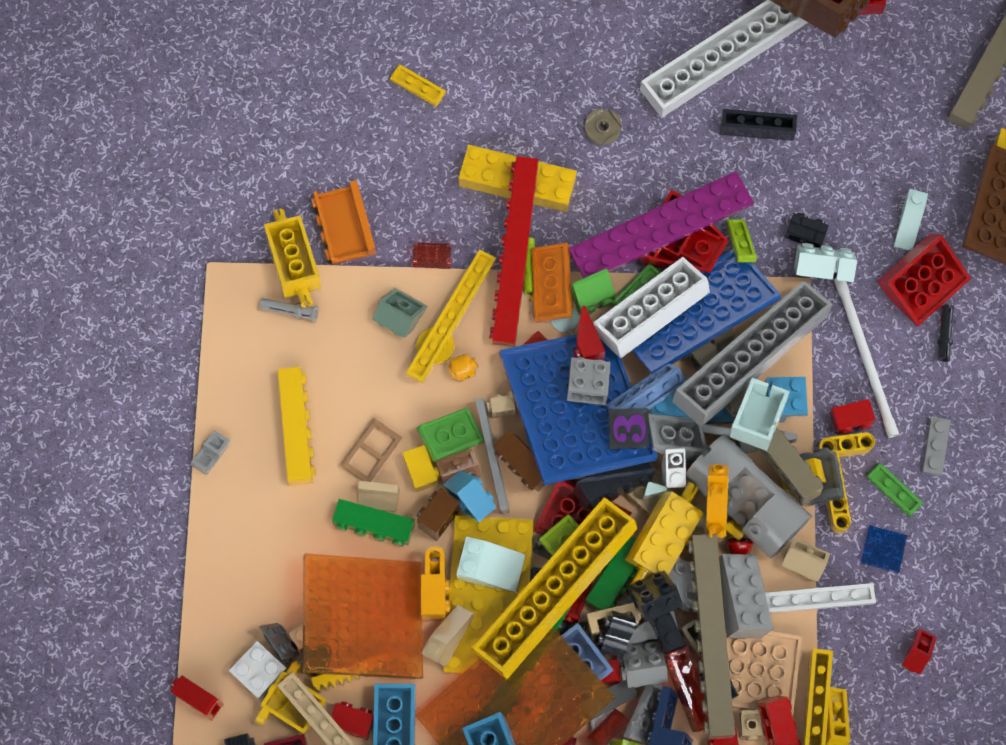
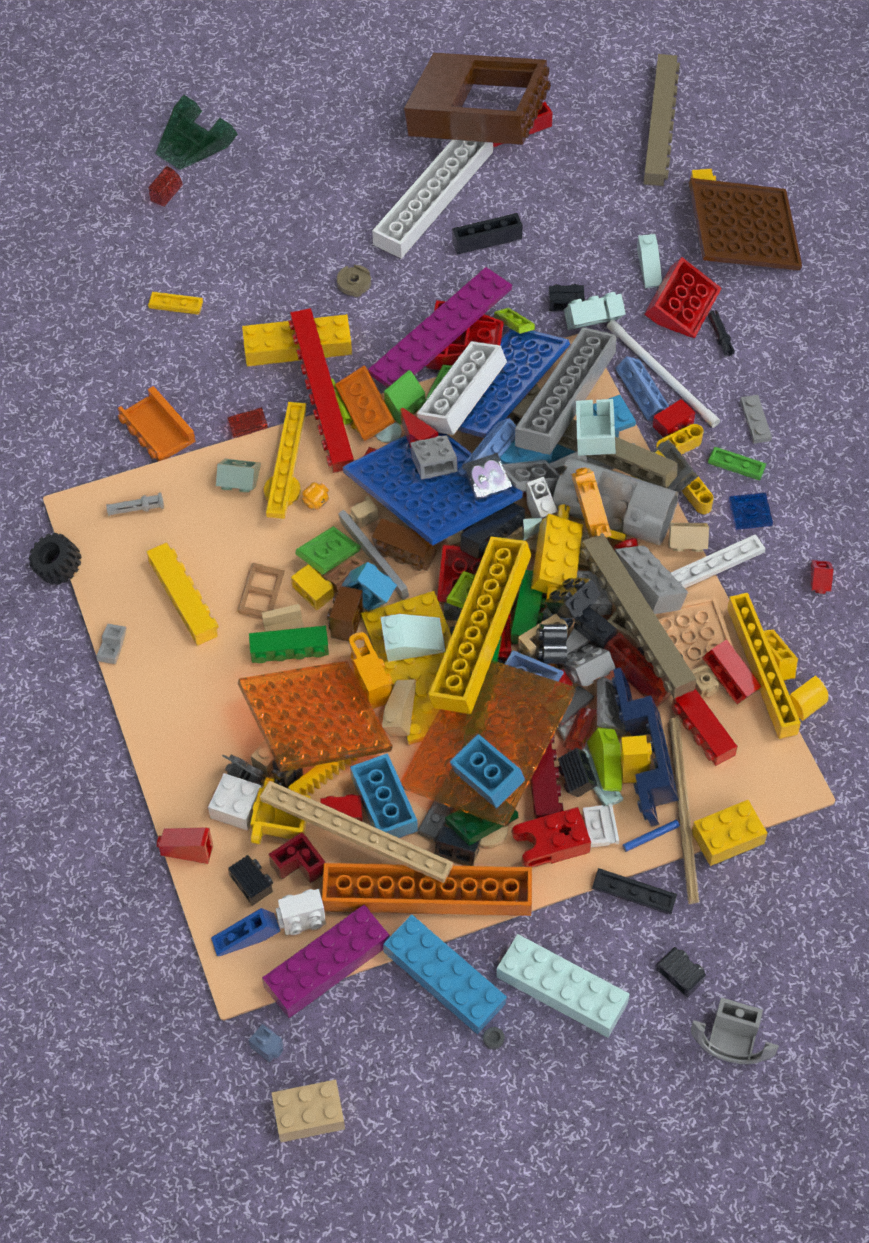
camera: 20 degrees left, 15 degrees down
yellow brick [264,208,321,308] -> none
none -> black tyre [28,533,82,585]
none -> medium blue fence [615,356,669,421]

